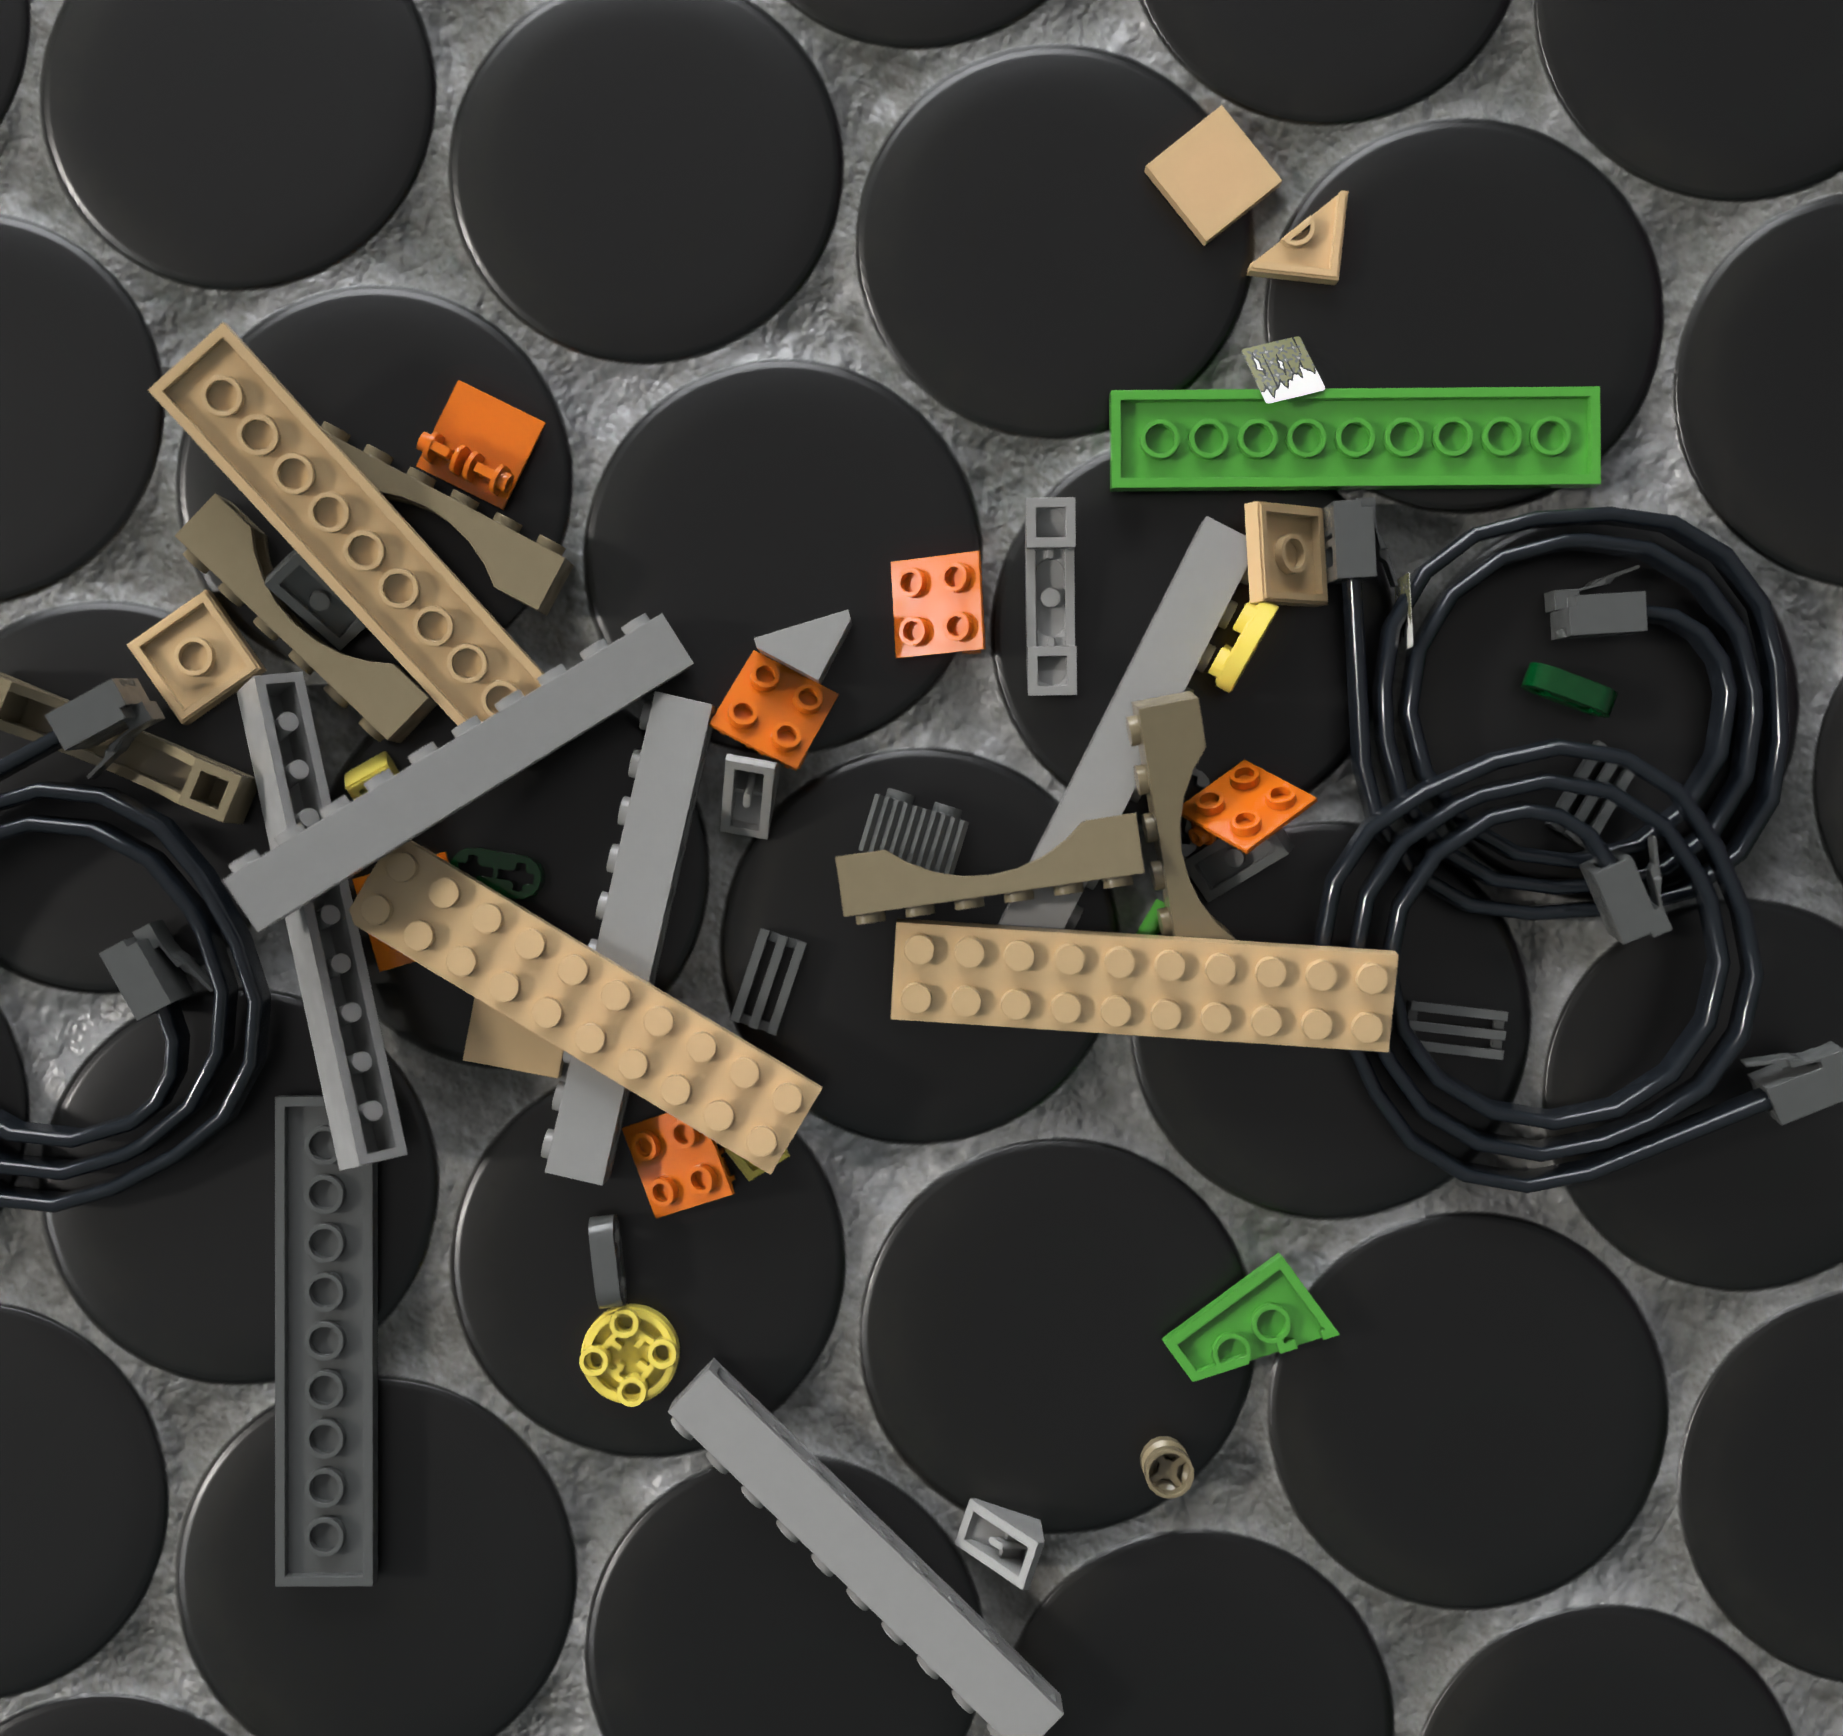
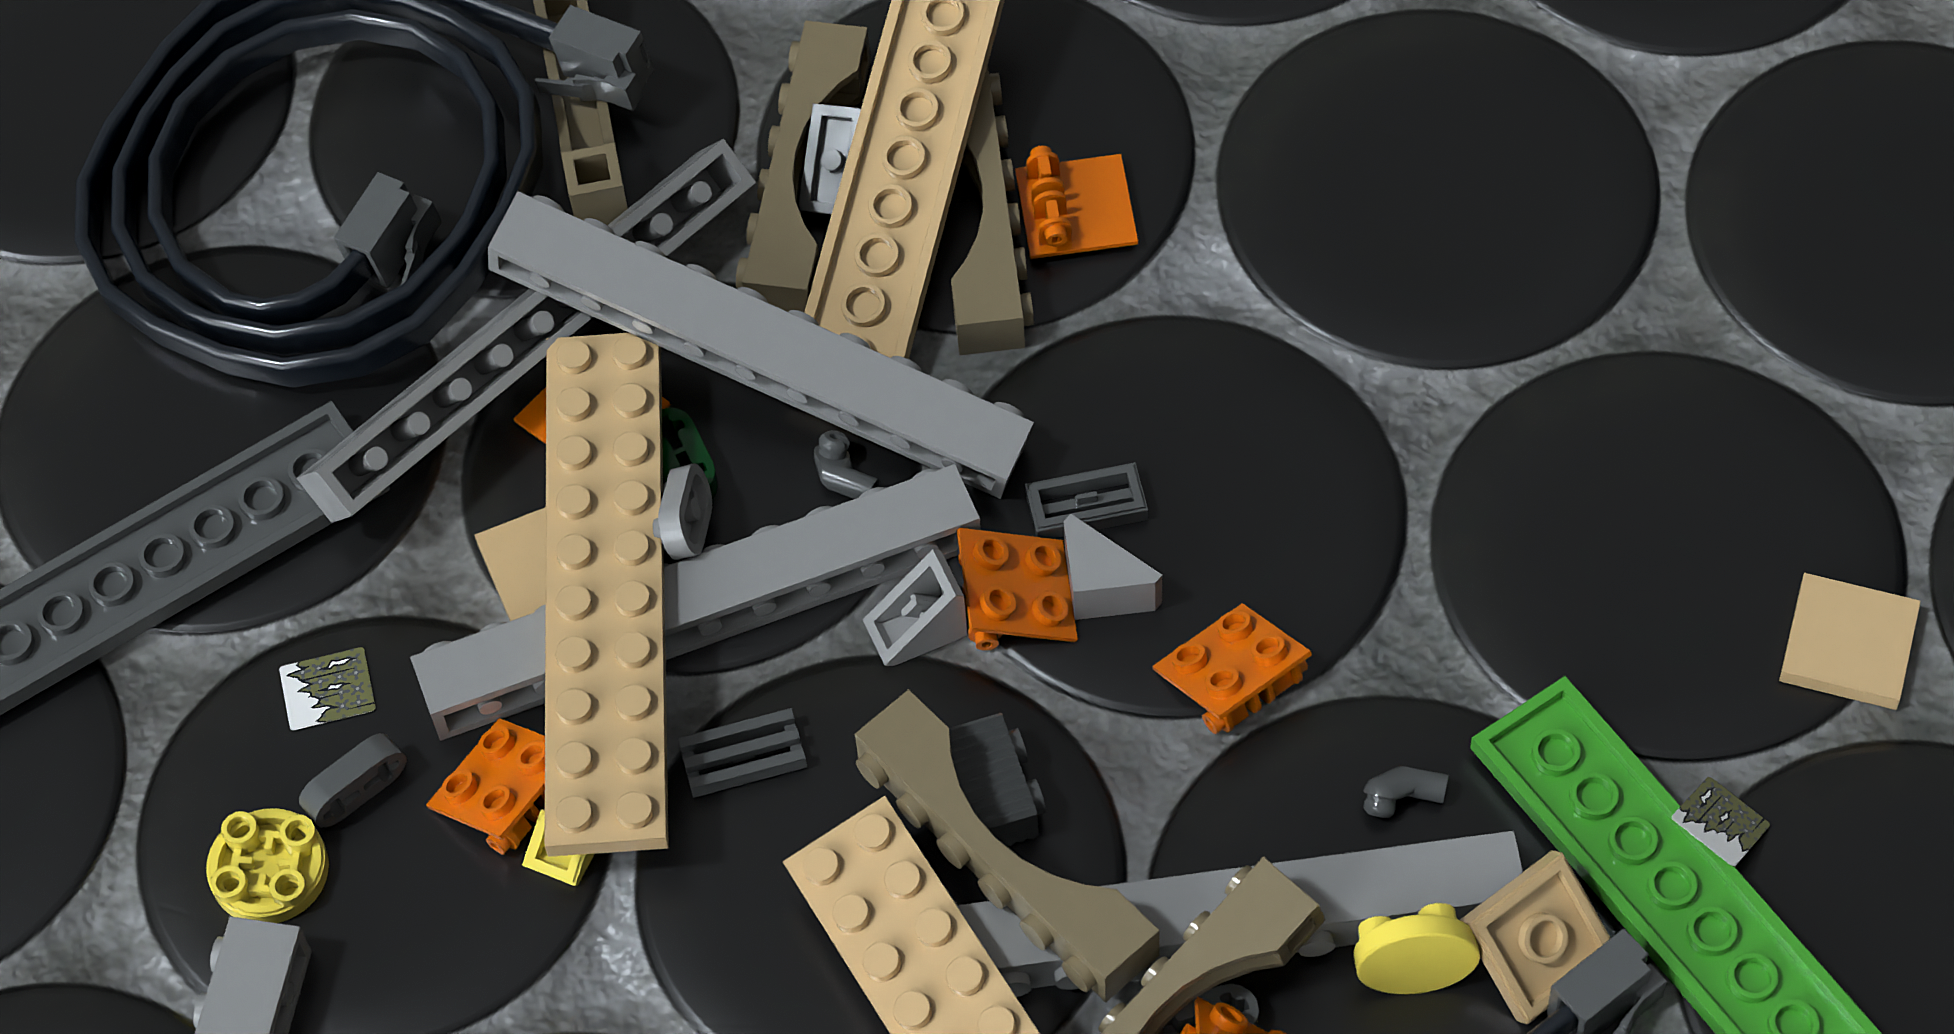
camera: 60 degrees right, 30 degrees down
tan tile [127,589,267,725] -> none
light grey slope [1025,497,1077,696] -> none
tan tile [1247,190,1349,285] -> none
none -> sticker [279,647,375,731]
none -> light grey plate [653,463,712,560]
none -> dark grey arm [814,430,880,499]
none -> dark grey tile [1025,462,1148,539]
none -> dark grey arm [1363,766,1449,818]

